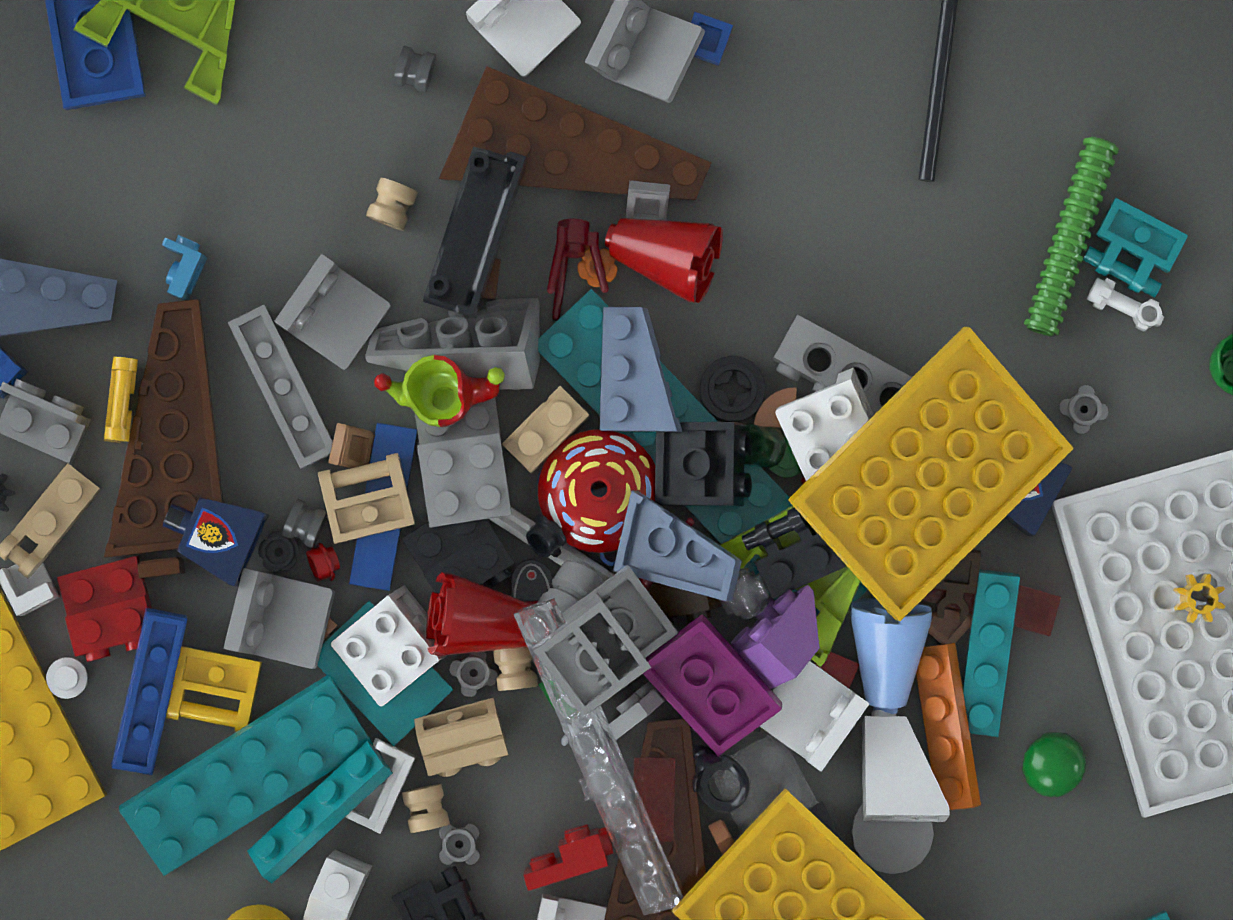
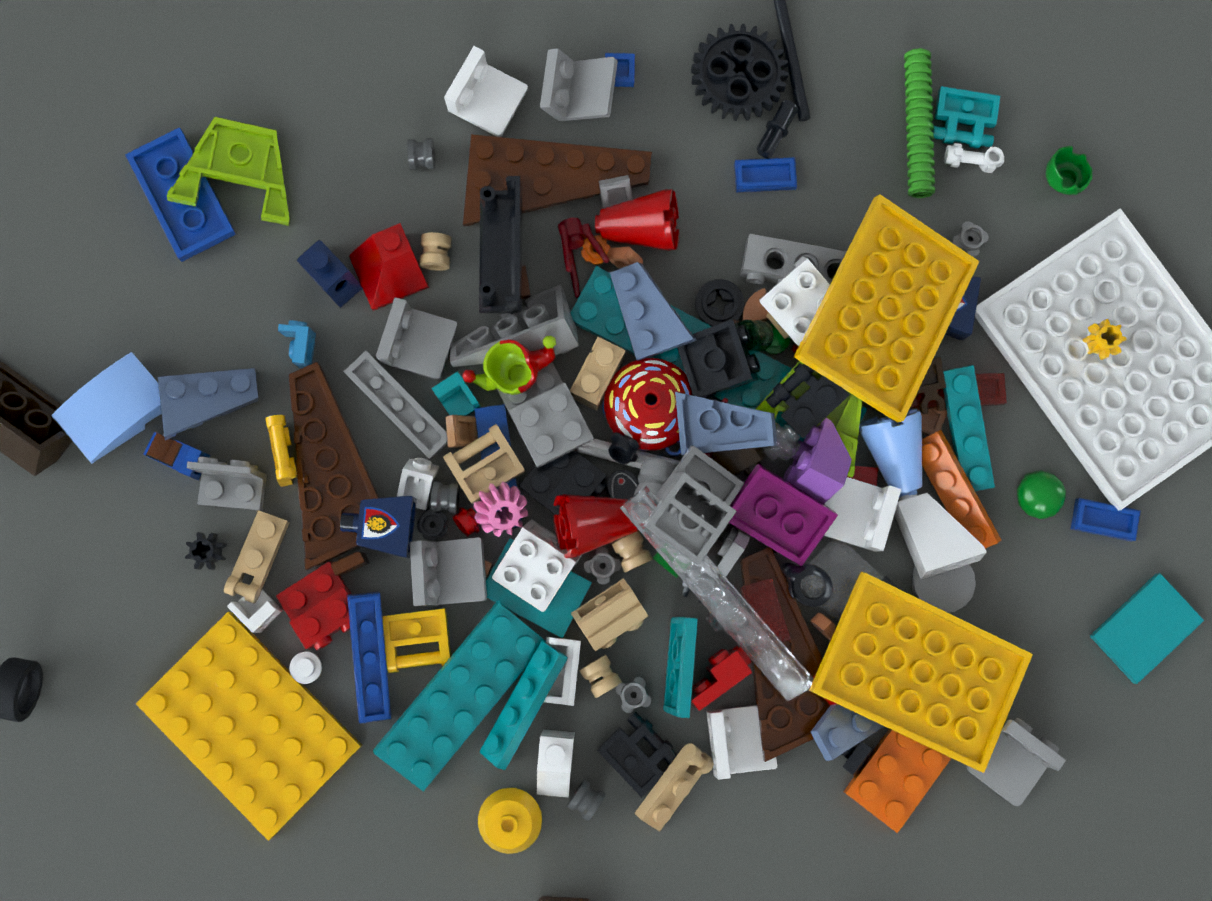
camera: 15 degrees left, 5 degrees down
none -> dark blue torso [297,240,363,308]
none -> red slope [349,223,429,311]
none -> white bracket [397,458,439,510]
none -> teal panel [431,371,481,416]
none -> bright pink gear [474,481,528,537]
none -> nougat tile [607,247,644,269]
none -> teal tile [663,617,698,718]
none -> black gear [691,23,789,121]
none -> blue tile [734,157,797,192]
none -> black axle [757,100,799,159]
none -> blue tile [1071,498,1141,542]

